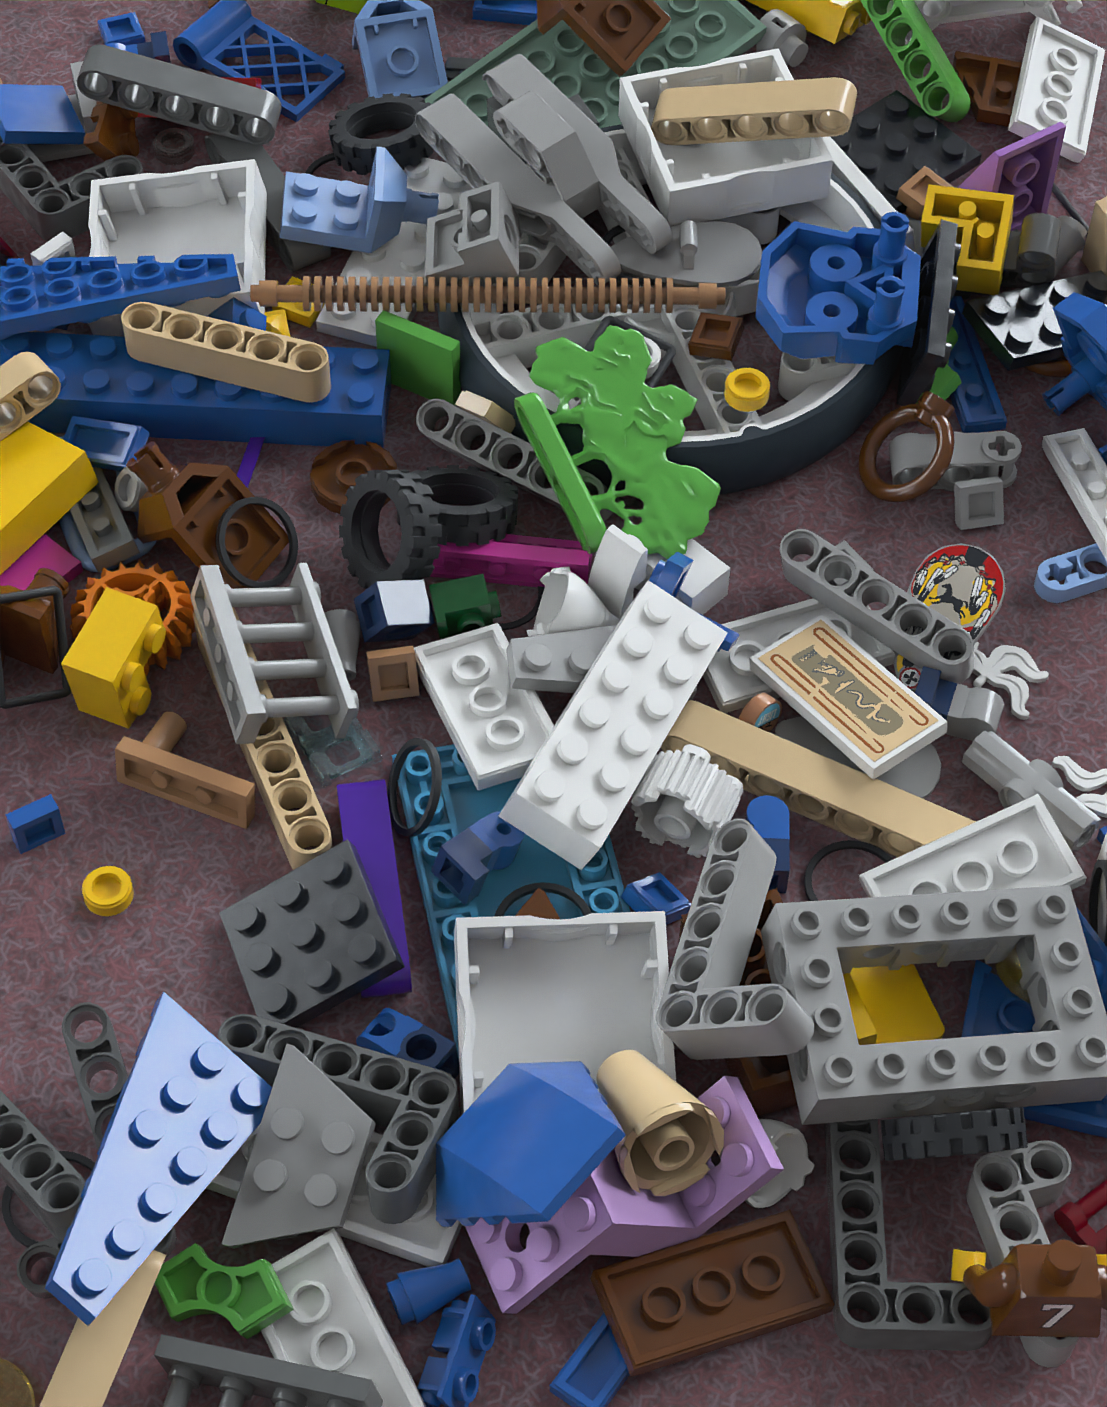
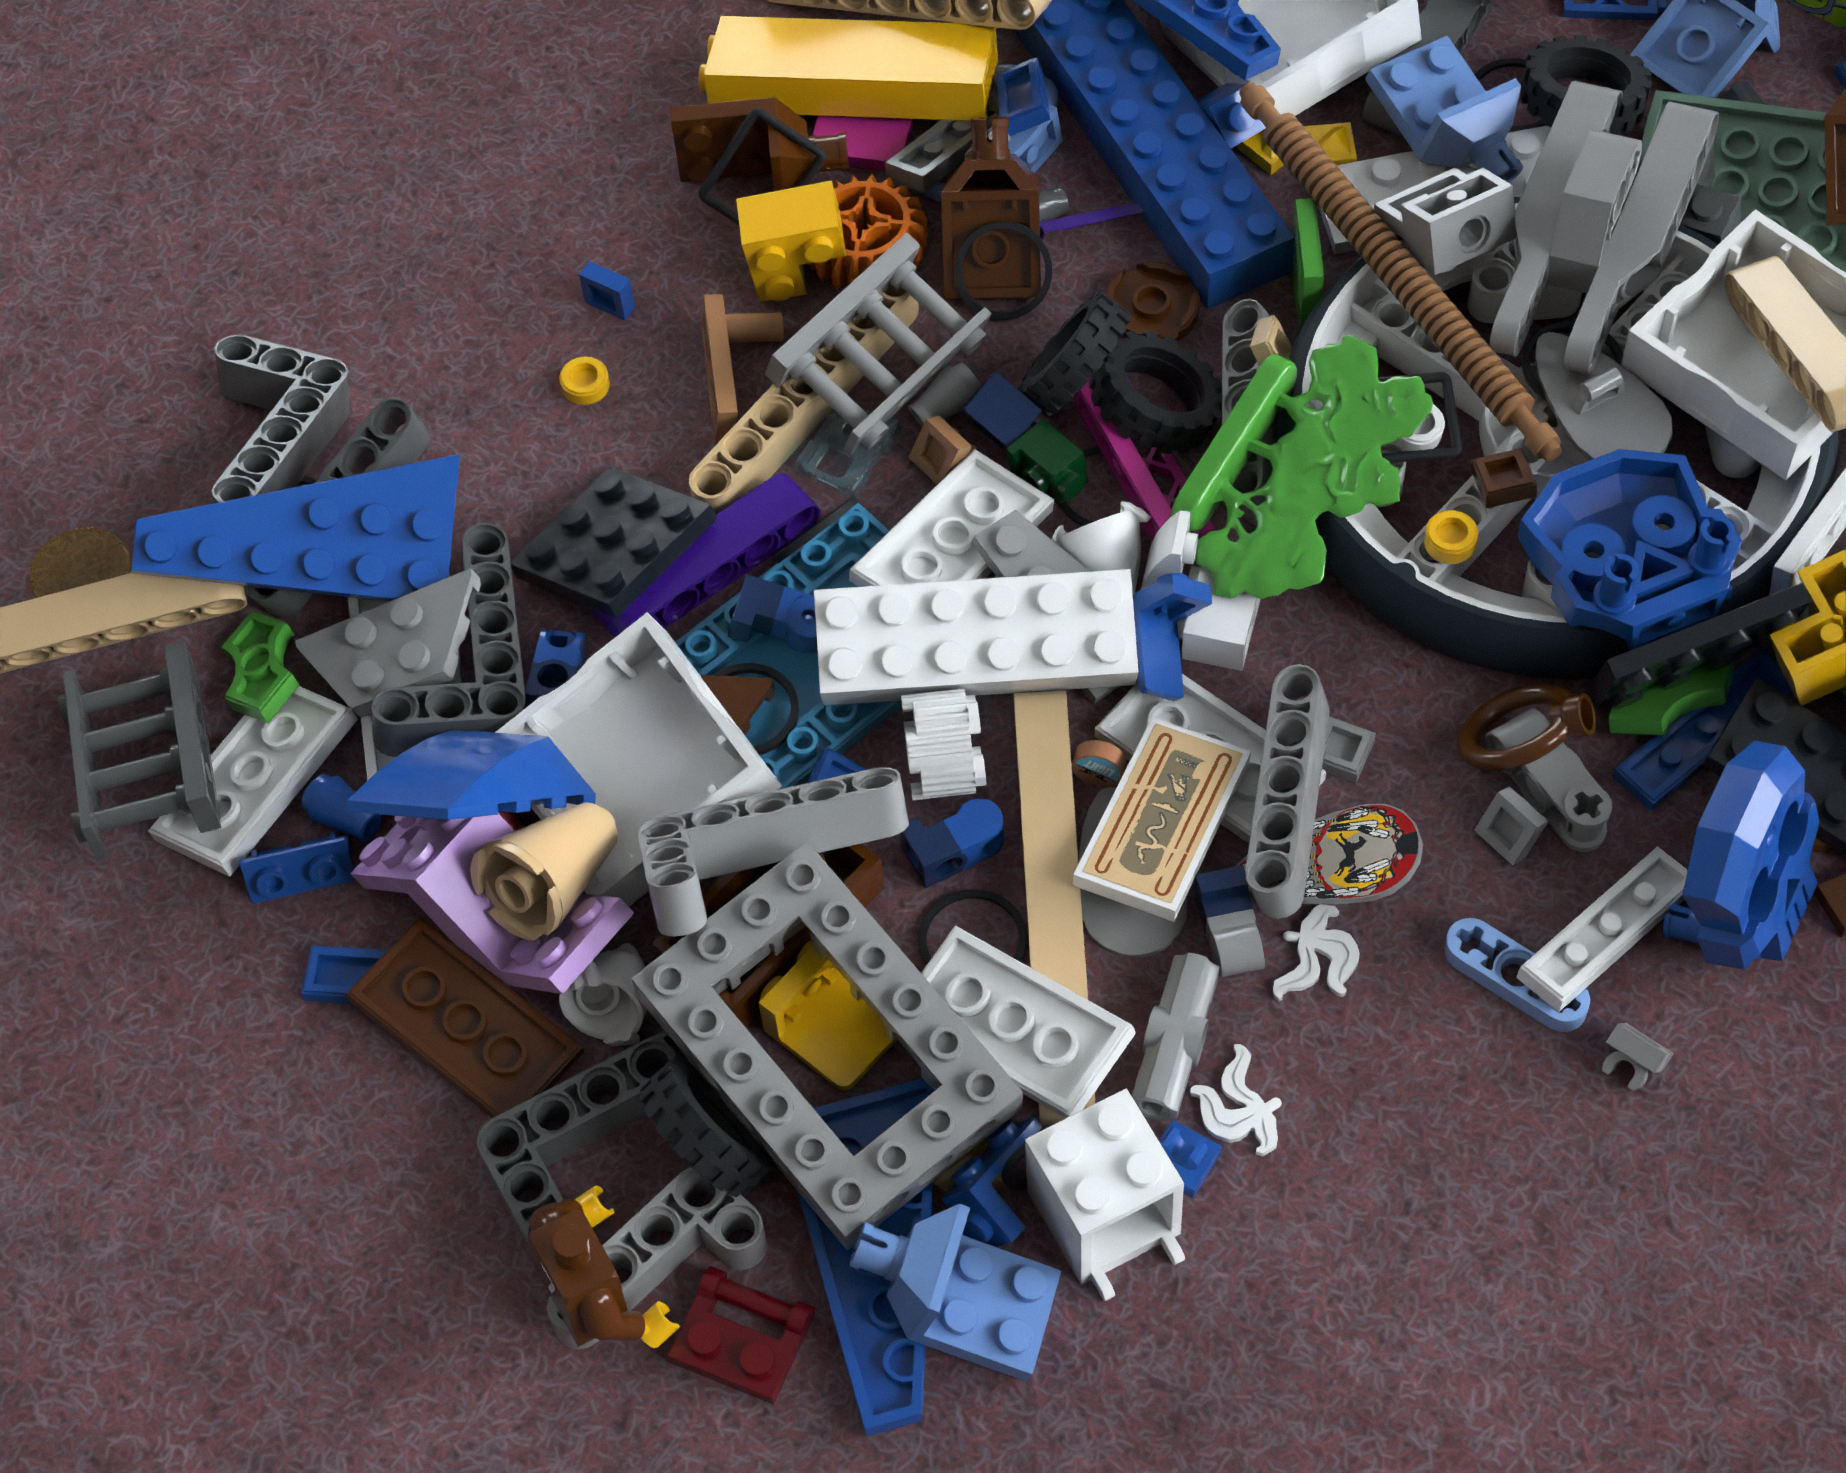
camera: 65 degrees right, 5 degrees up
tan beam [121,302,331,402] -> none

